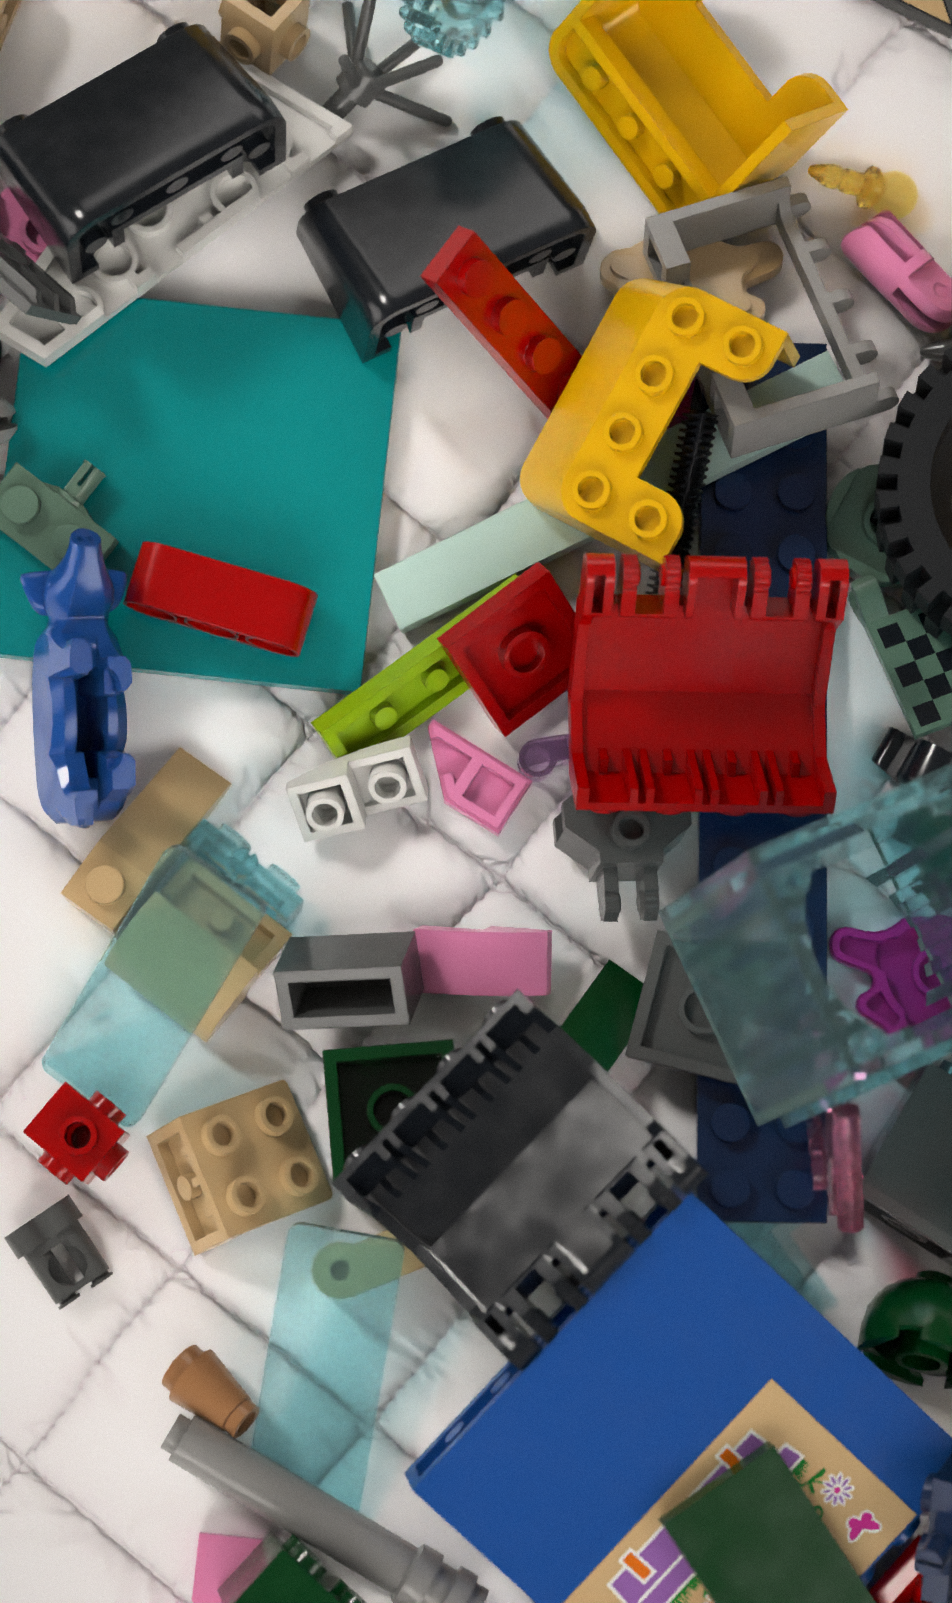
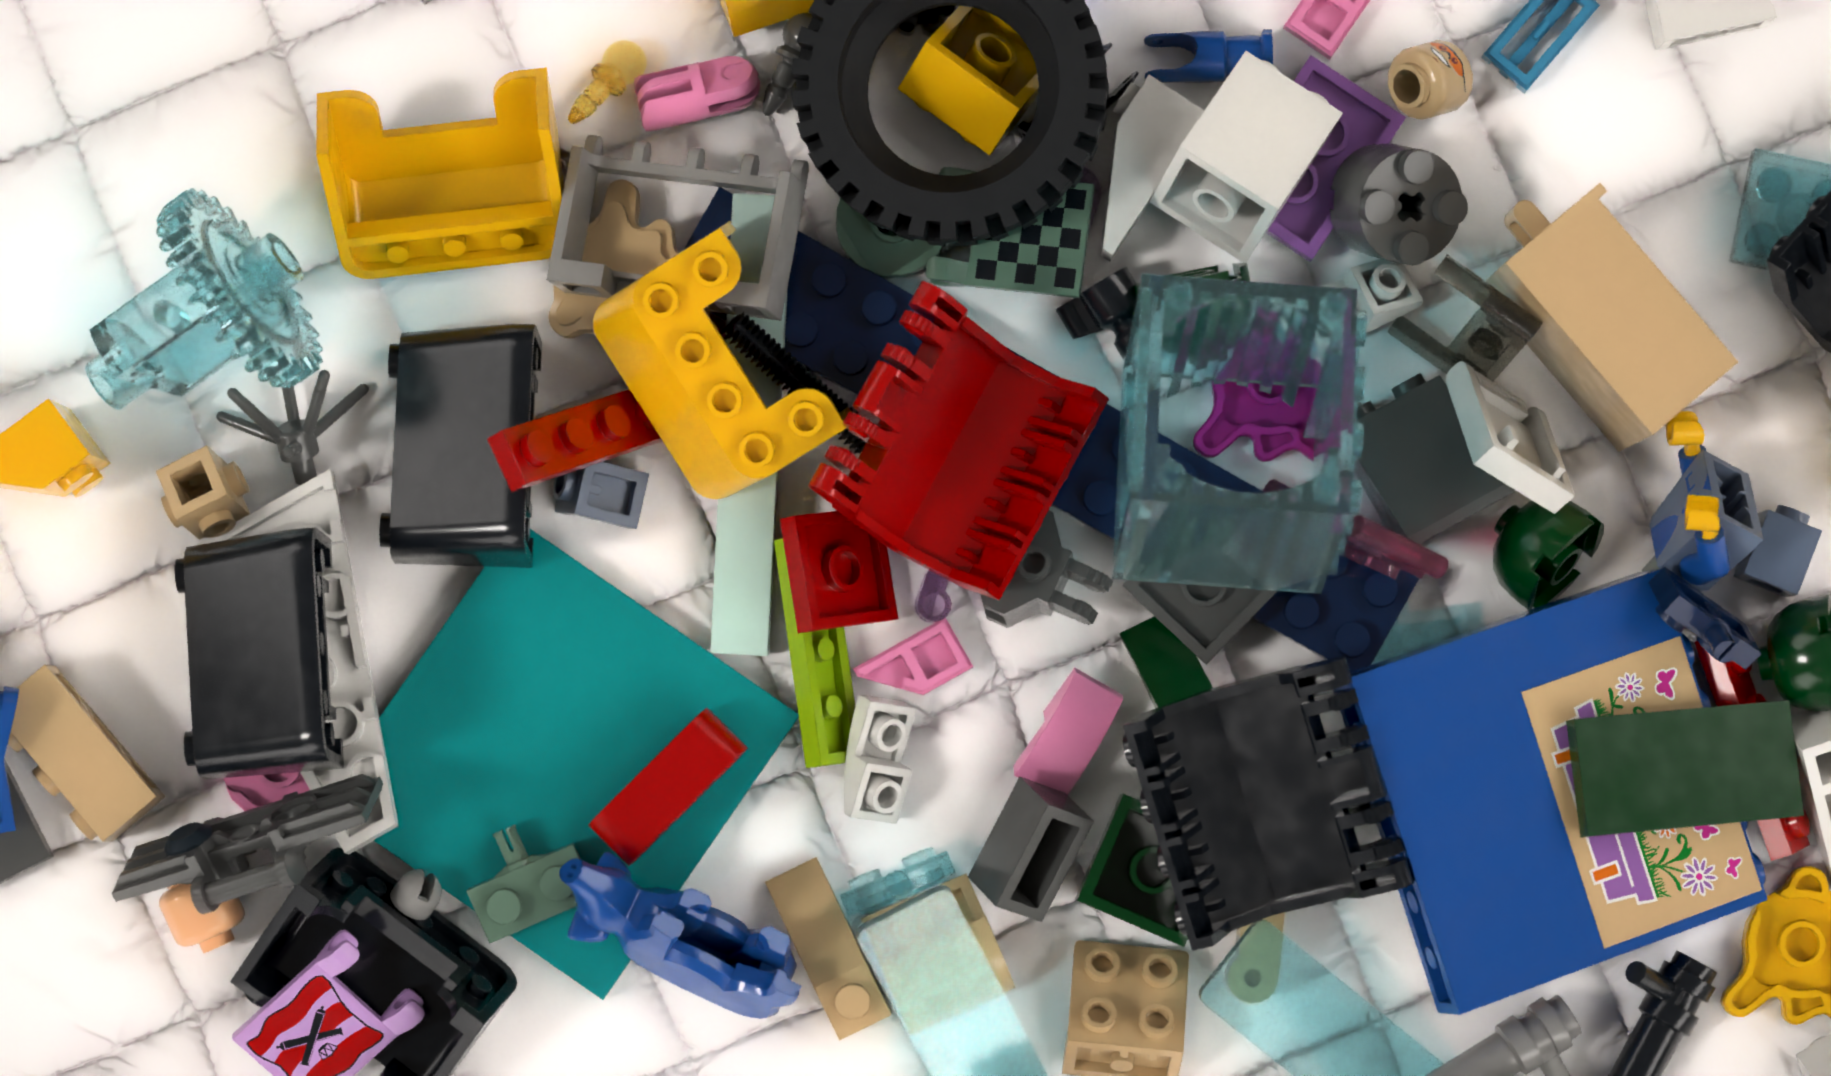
camera: 60 degrees left, 5 degrees up
none -> sand blue bracket [553,462,650,529]

